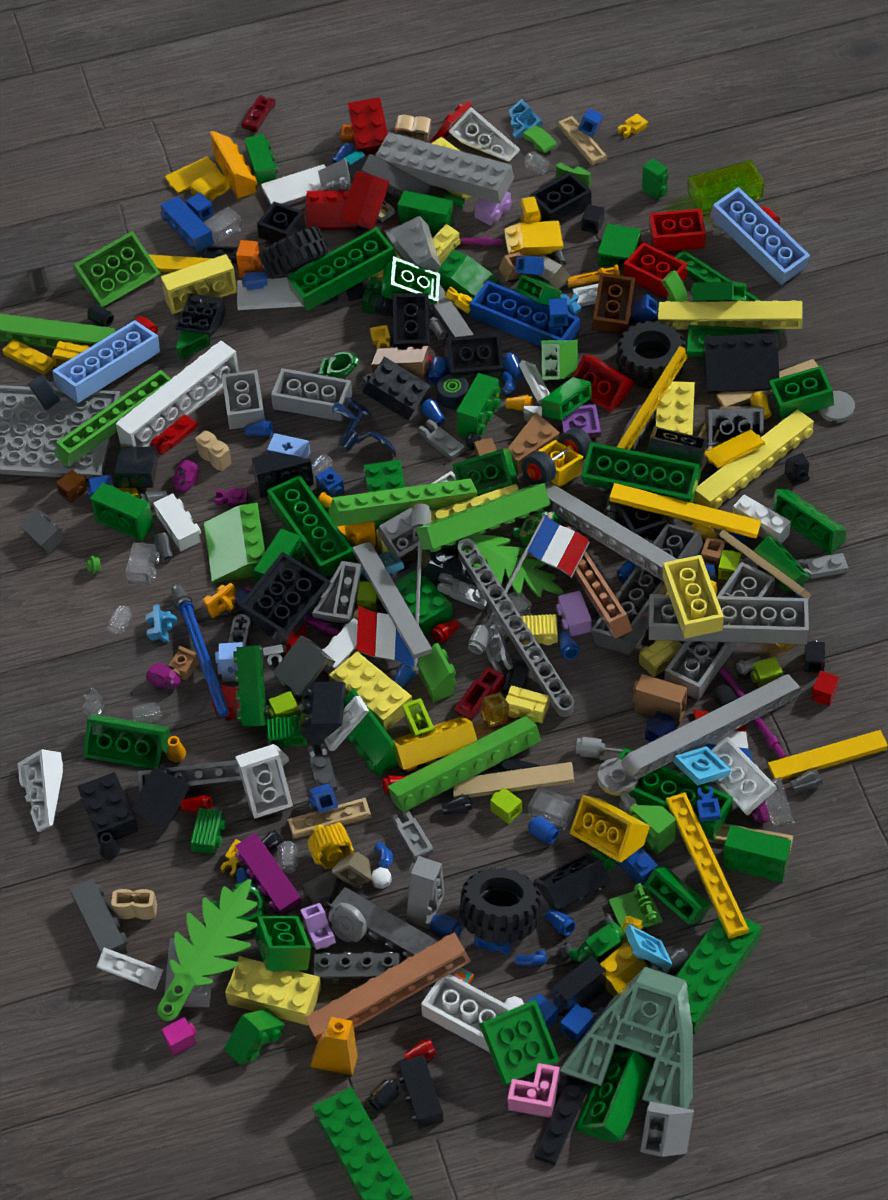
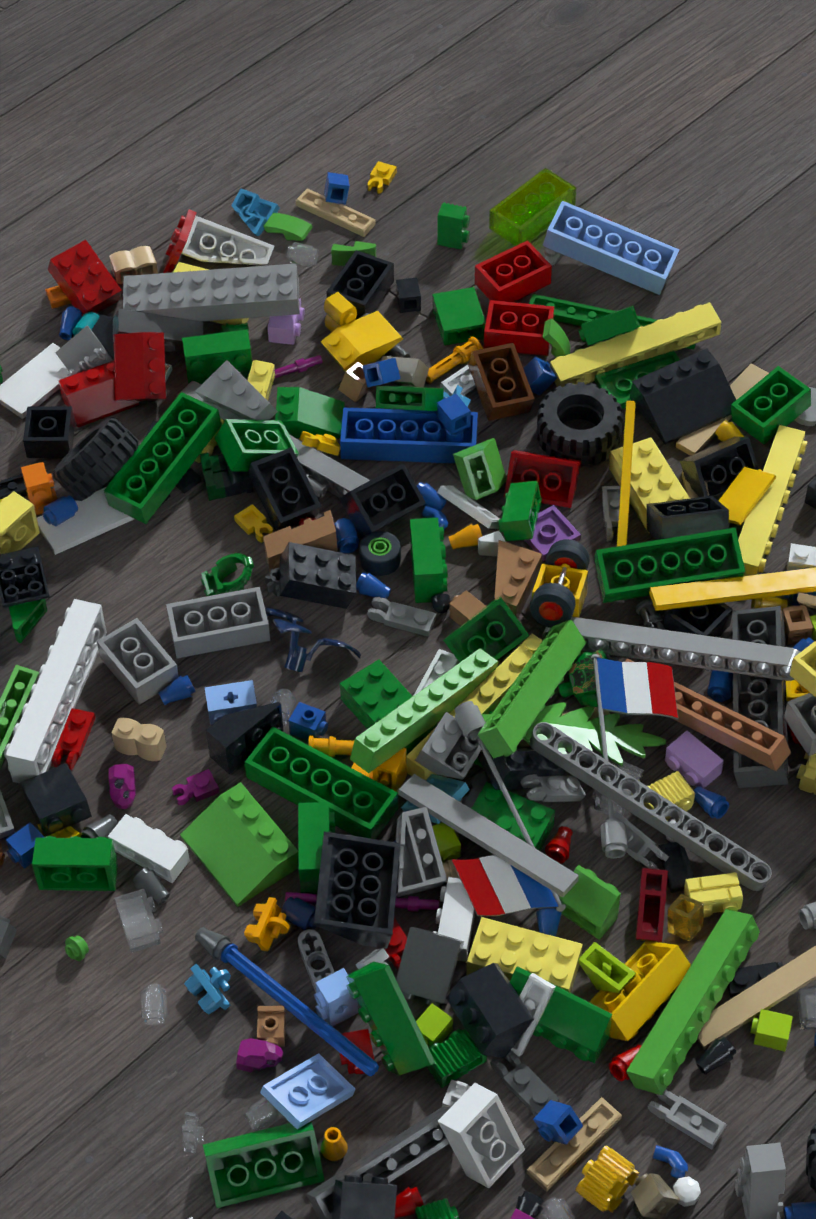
camera: 30 degrees left, 0 degrees up
none -> light blue plate [260,1053,355,1129]

